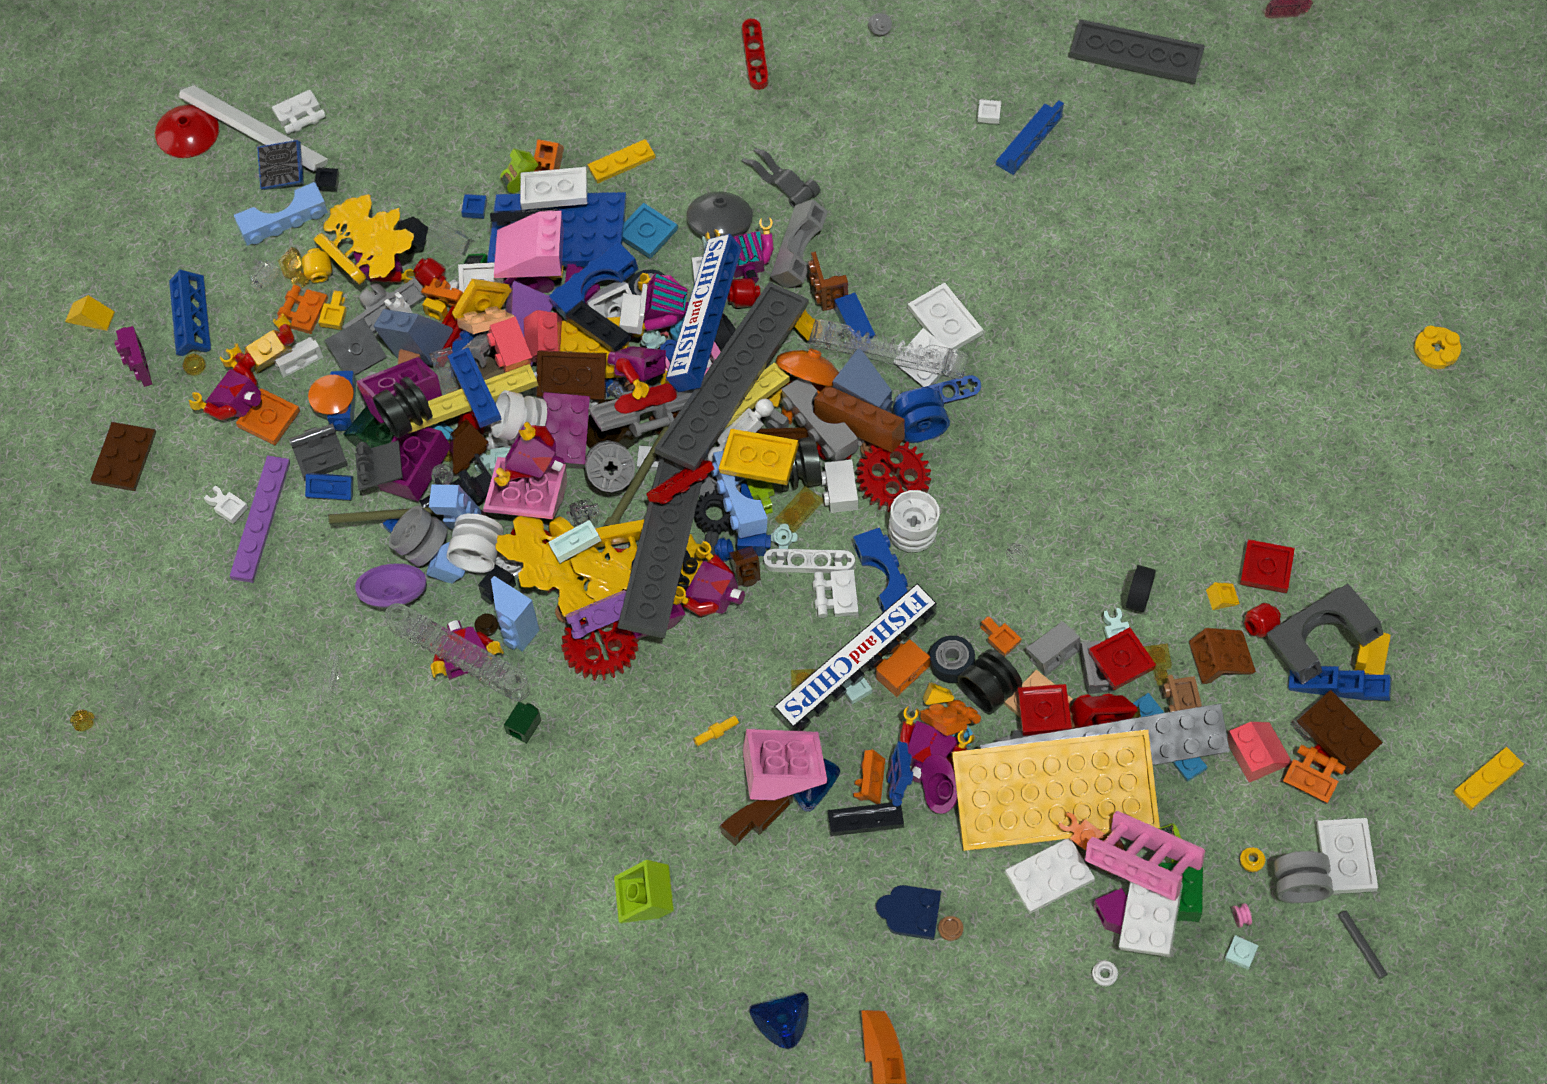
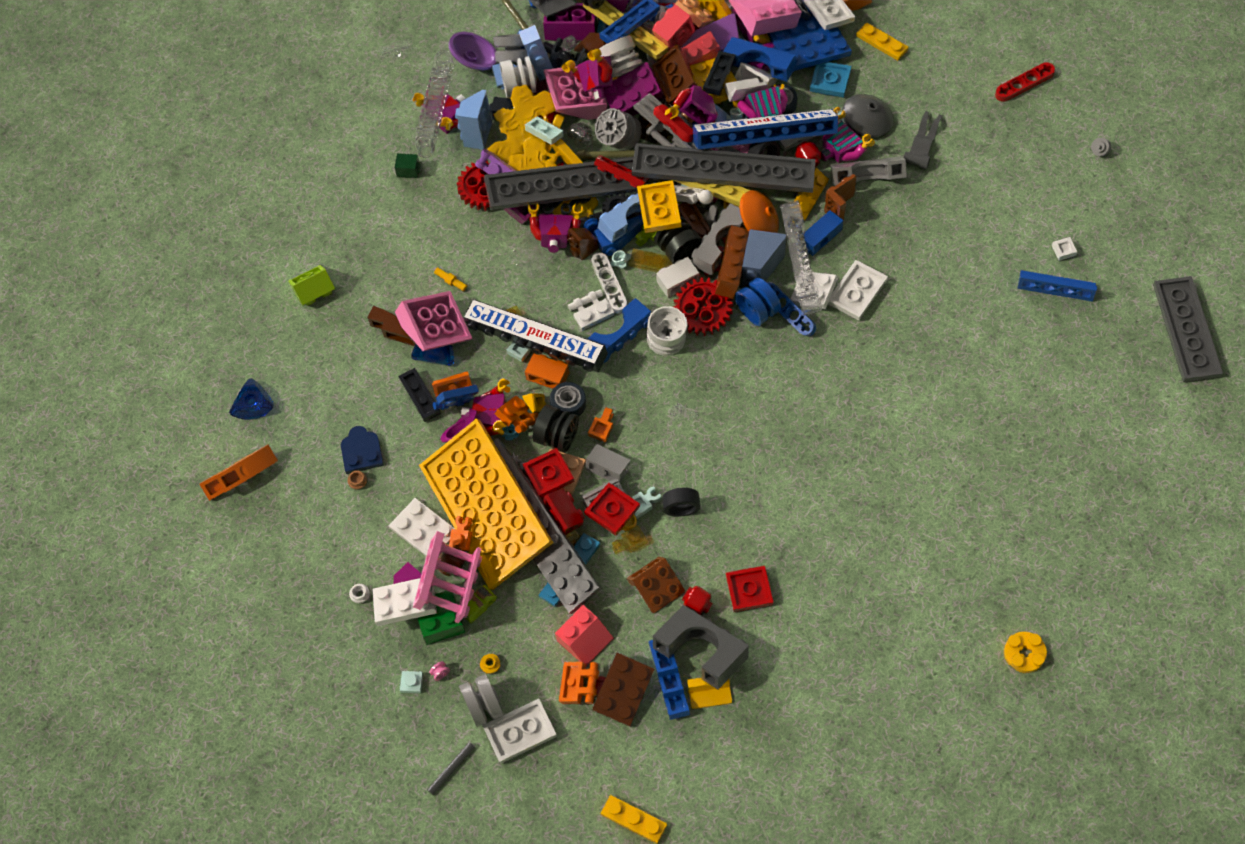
camera: 70 degrees right, 0 degrees up
medium nougat bracket [1163,674,1202,712] -> none
yellow slope [1206,582,1240,610] -> none

